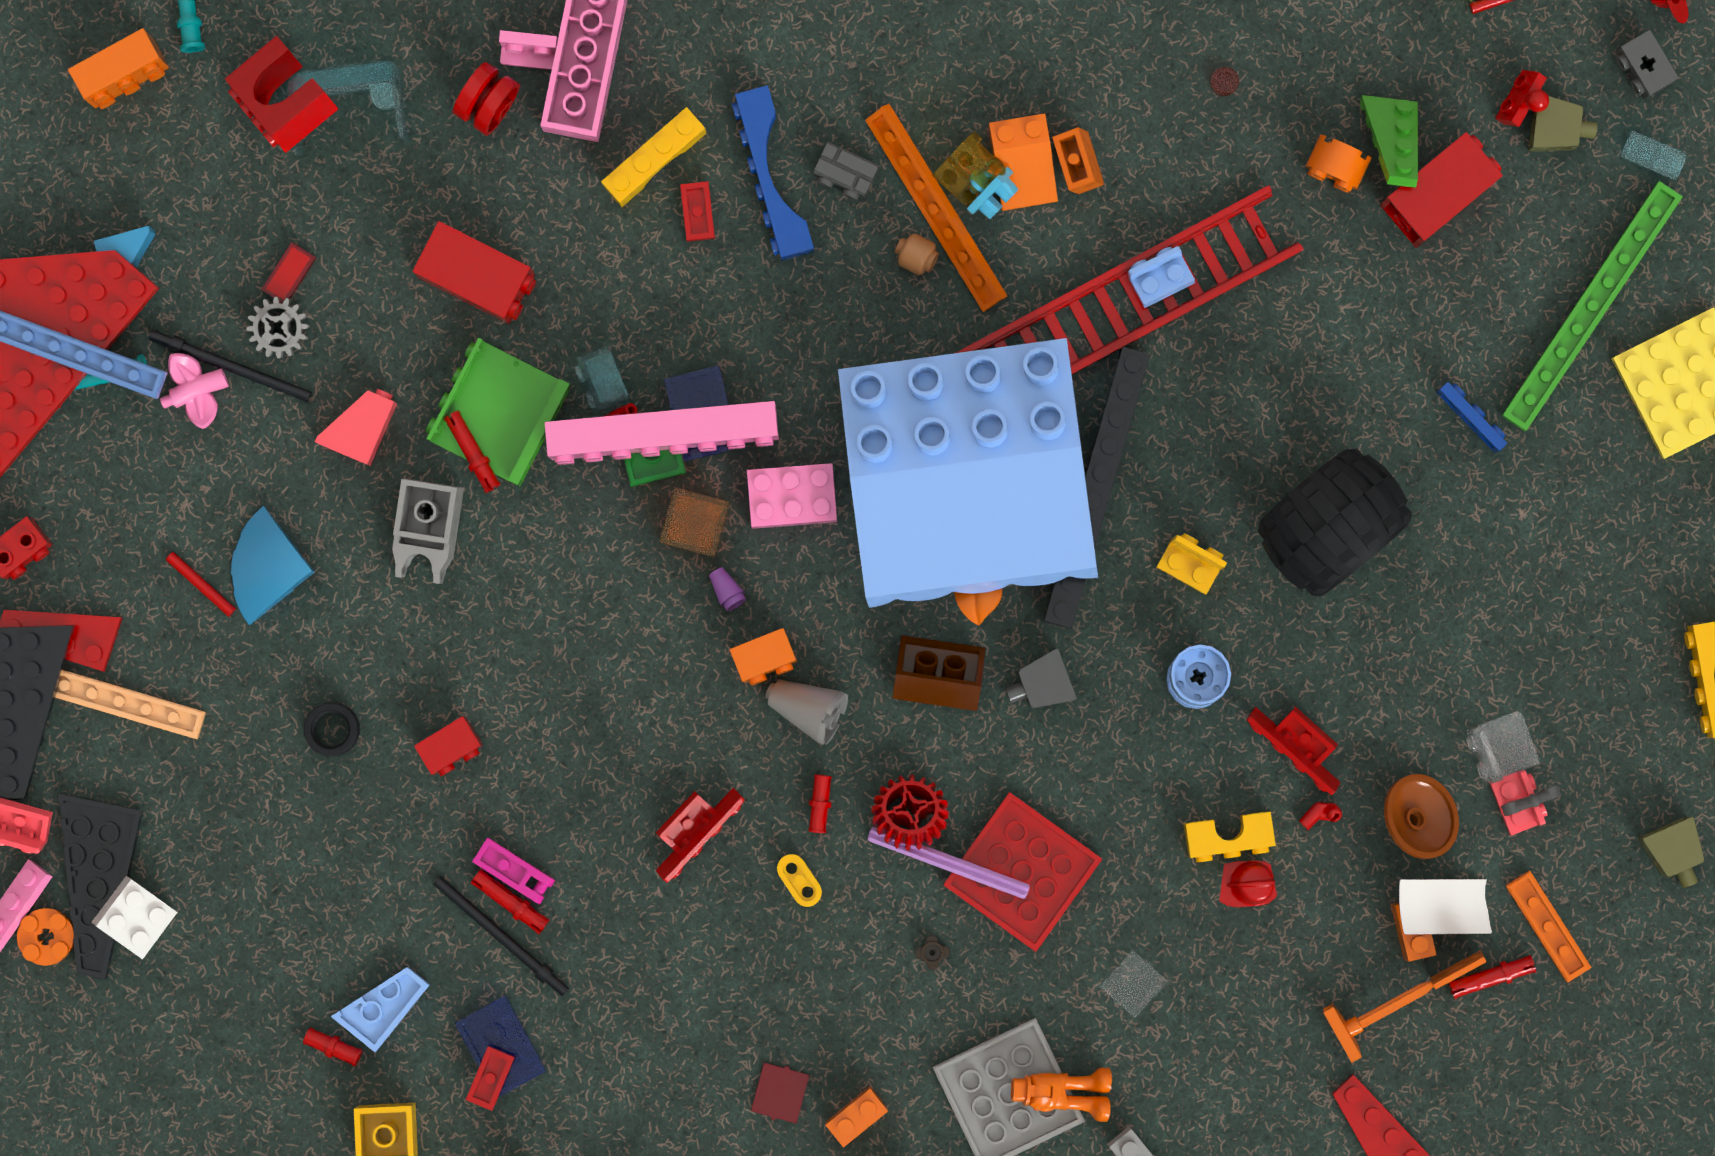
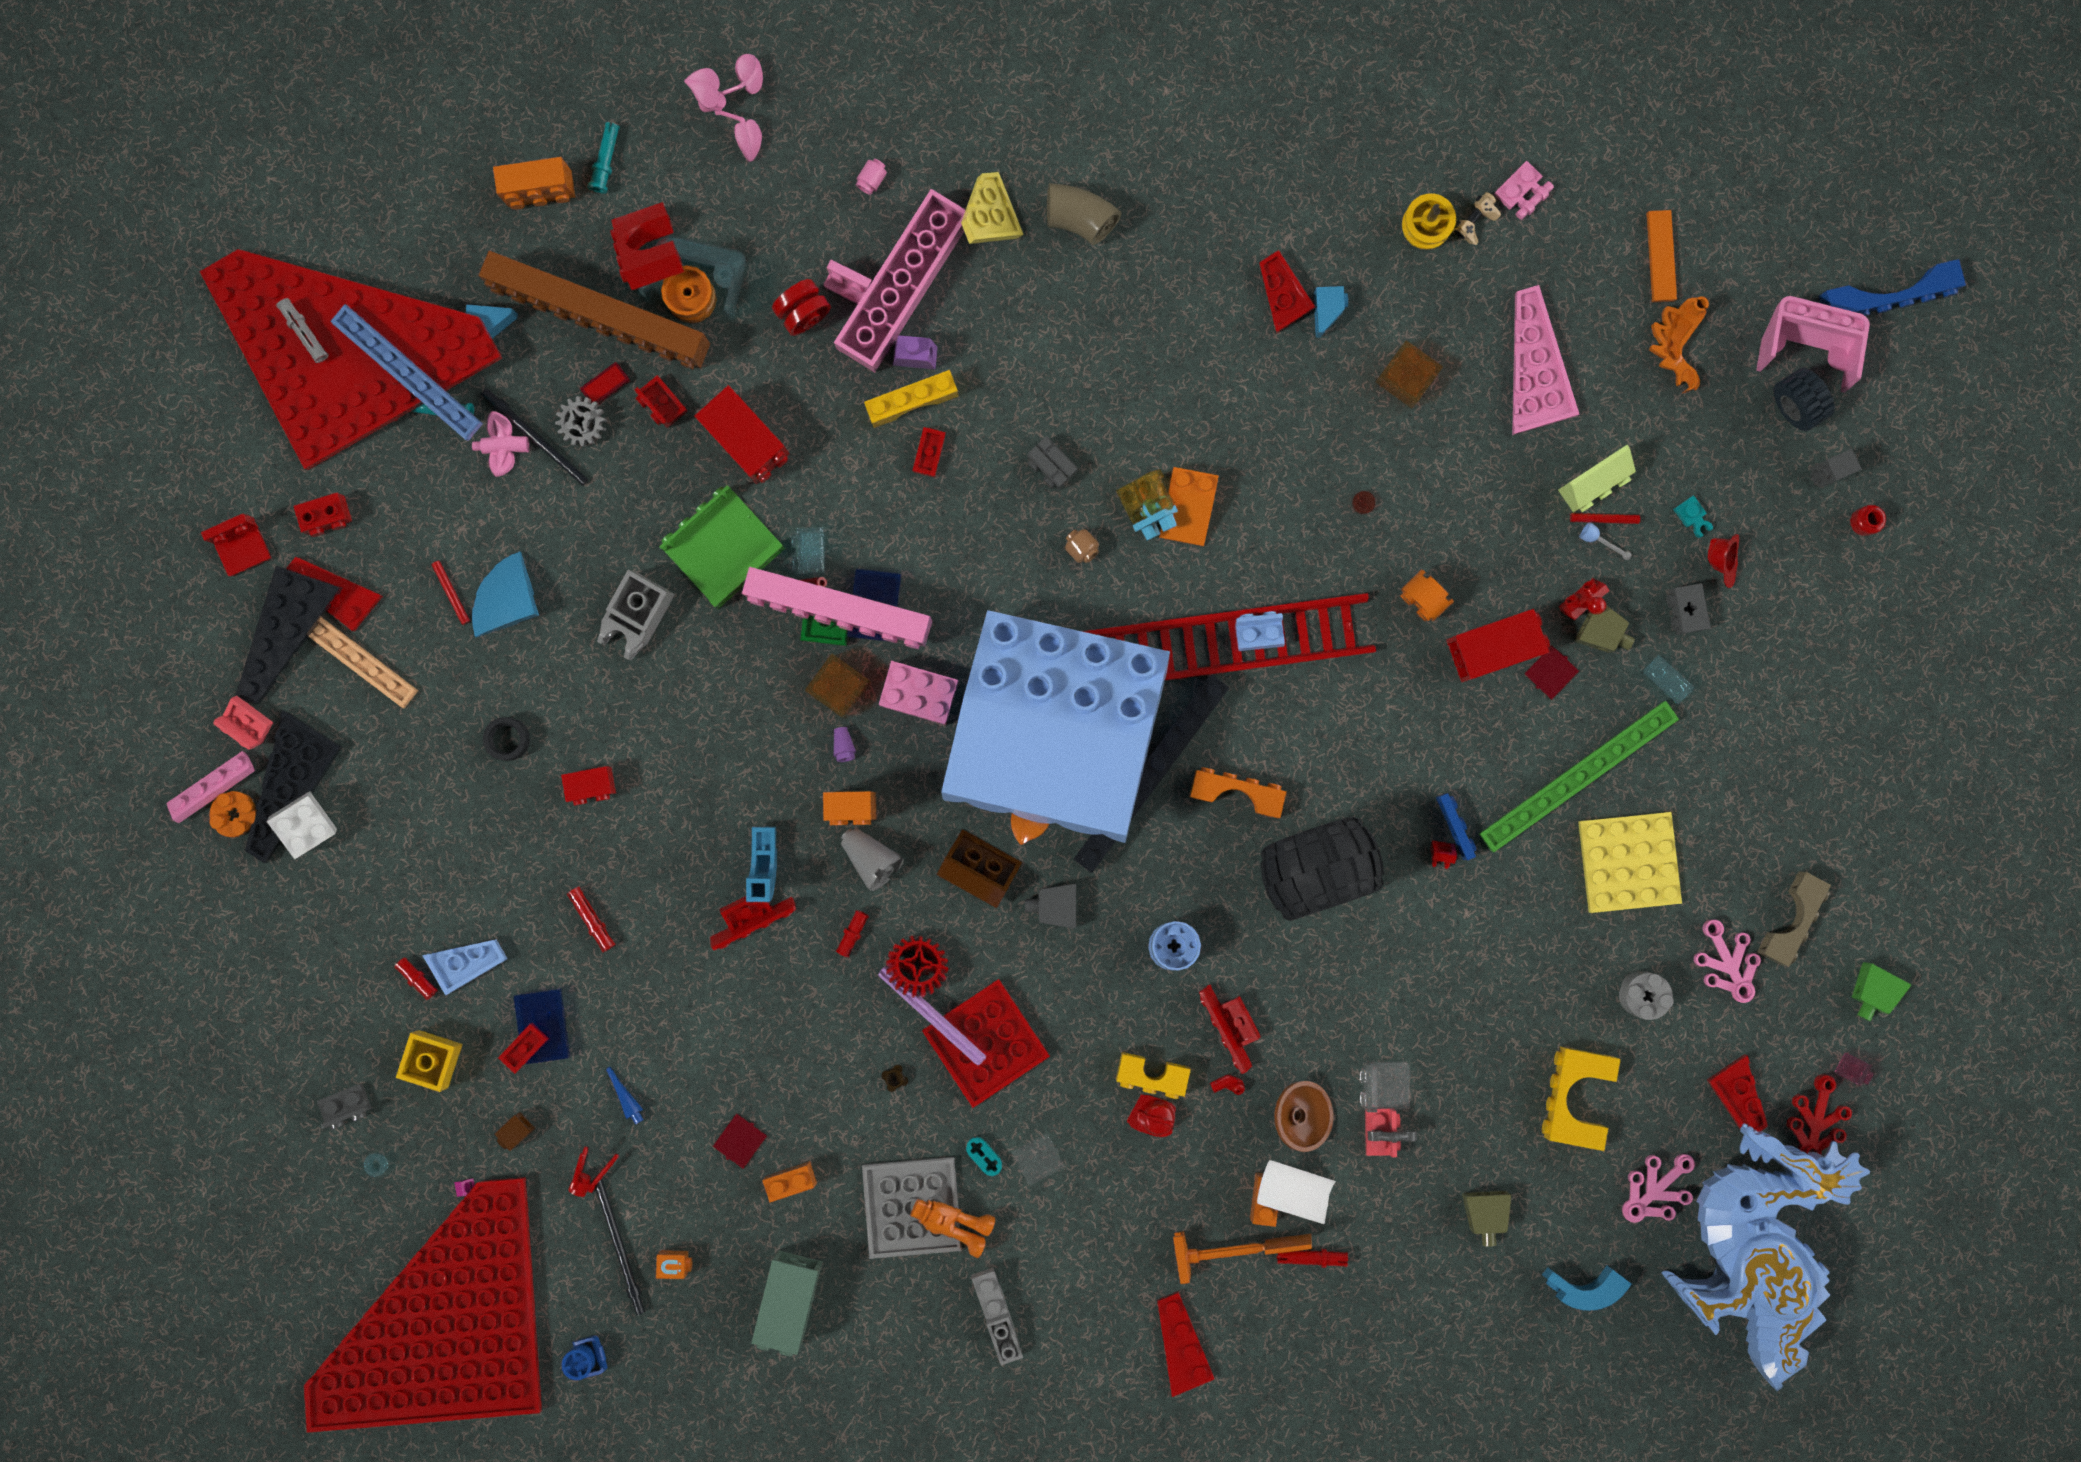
camera: 20 degrees right, 0 degrees up
coral slope [315,389,397,466] -> none
black bar [433,876,569,996] -> none
red pin [443,410,501,493] -> none
dark pink plate [472,837,555,904] -> none
blue arch [732,85,814,261] -> none
yellow plate [777,854,822,907] -> none
orange plate [865,104,1007,312] -> none
orange brick [1052,127,1105,194] -> none
yellow bracket [1156,533,1227,595] -> none
bright green wing [1360,95,1418,188] -> none
orange tile [1505,871,1592,983] -> none
none -> dark orange brick [478,251,711,370]
none -> blue piece [606,1067,644,1125]
none -> red bracket [634,375,688,428]
none -> orange wheel [661,265,717,323]
none -> dark azure arch [746,826,777,902]
none -> medium lavender torso [893,336,938,369]
none -> teal beam [966,1136,1002,1176]
none -> orange arch [1189,767,1287,819]
none -> red tile [1430,840,1457,869]
none -> dark red piece [1524,645,1579,700]
none -> hinge [1579,522,1632,560]

